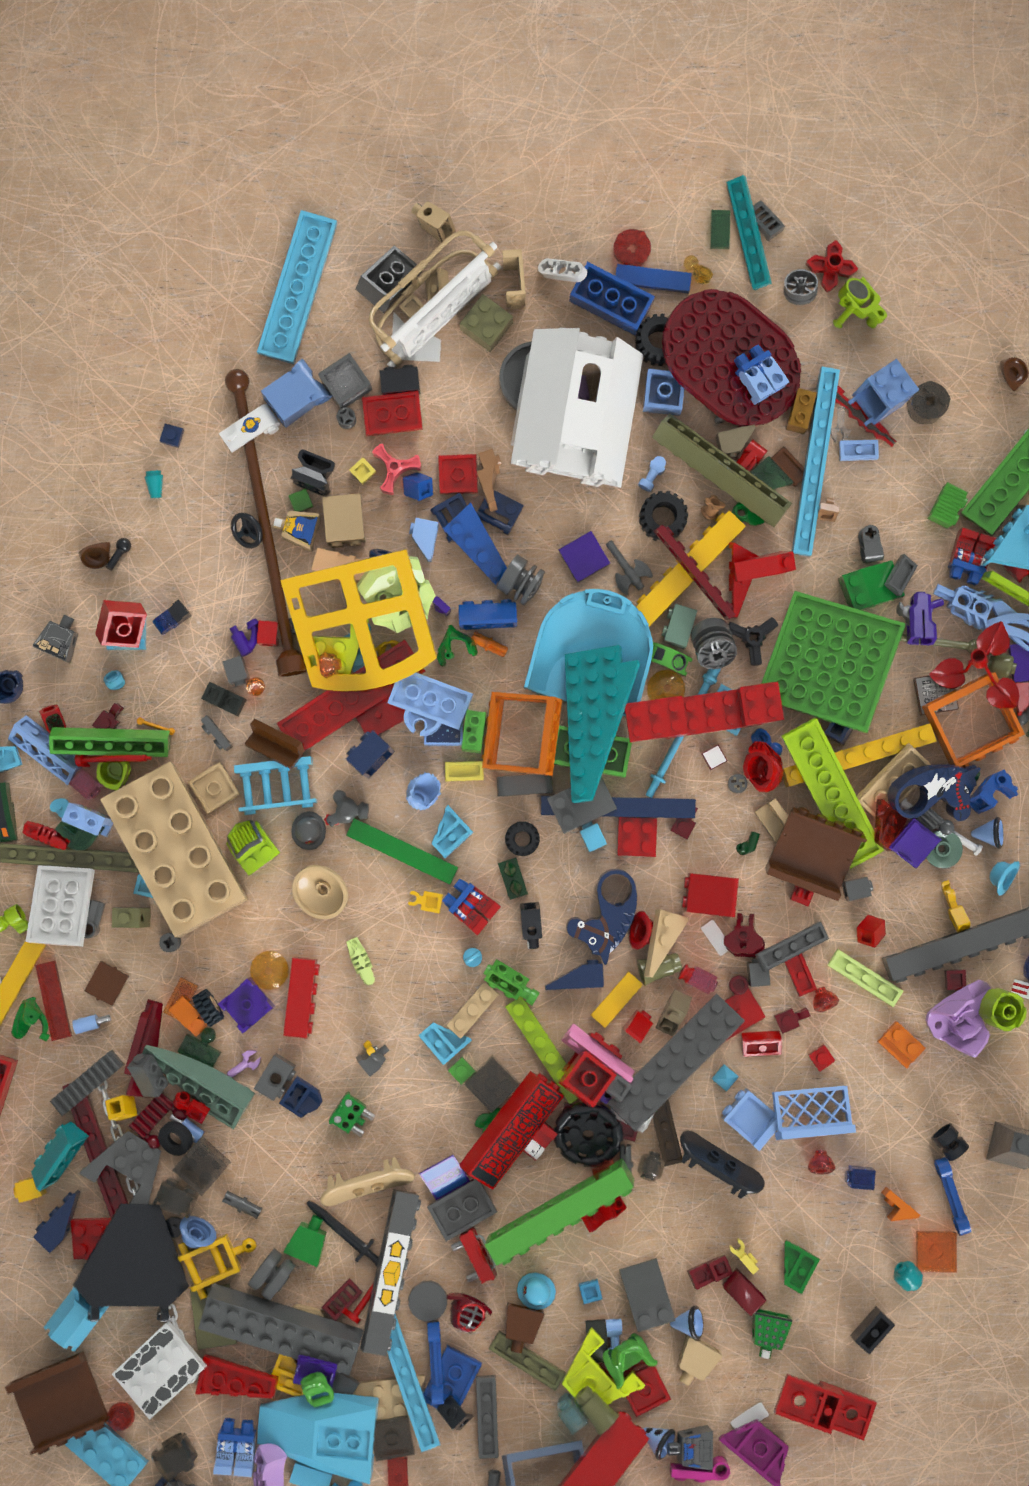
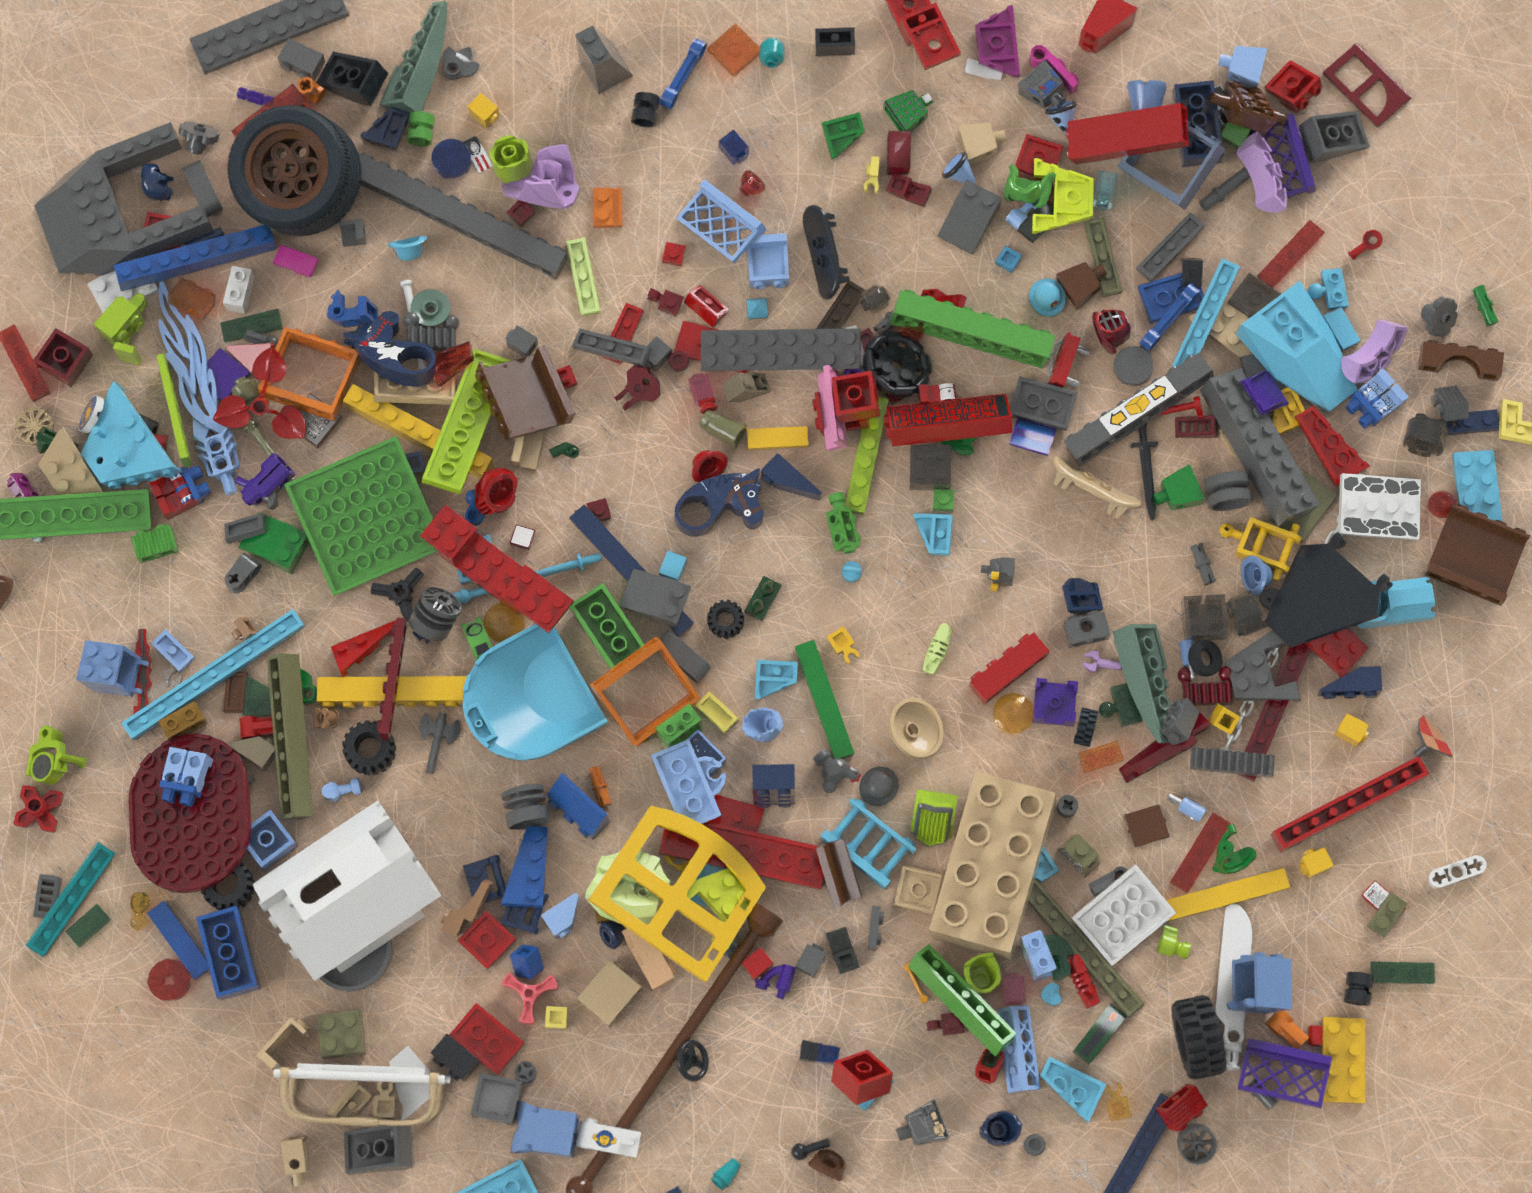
camera: 130 degrees left, 10 degrees down
teal slope [31,1121,89,1191] -> none
red piece [75,755,152,768] -> none
medium azure tile [103,670,125,690] -> none
orange slope [168,996,208,1037] -> none
red plate [173,1091,210,1124] -> none
clear orange plate [246,677,265,696] -> none
torso [273,511,321,552] -> none
bright green tile [289,489,313,512] -> none
black piece [290,449,335,497] -> none
bright green piece [300,1372,334,1407] -> none
clear orange cone [319,652,342,678] -> none
green piece [329,1091,375,1137] -> none
dark purple tile [432,596,451,616] -> none
green helmet [437,625,478,667] -> none
hips [442,879,501,936] -> none
tan plate [446,982,499,1039] -> none
black torso [520,902,542,949] -> none
white beam [538,258,587,282] -> none
dark purple tile [558,531,610,583] -> none
teal wing [565,645,640,803] -> none
olive plant [574,1386,619,1434] -> none
dark grey plate [605,1074,632,1102] -> none
red plate [617,817,657,857] -> none
red slope [622,1010,653,1043] -> none
tan wing [644,909,689,978] -> none
sand green brick [661,604,698,649] -> none
red slope [682,873,739,917] -> none
white sticker [701,920,728,956] -> none
dark grey tile [728,774,748,793] -> none
red slope [732,551,796,582] -> none
dark grey wheel [783,269,818,305] -> none
clear red brick [813,987,839,1012] -> none
red panel [857,915,886,948] -> none
orange slope [881,1187,920,1221] -> none
dark purple piece [889,818,941,869] -> none
clear smoke brick [907,381,951,424] -> none
yellow piece [941,880,970,933] -> none
light blue hat [971,817,1004,849] -> none

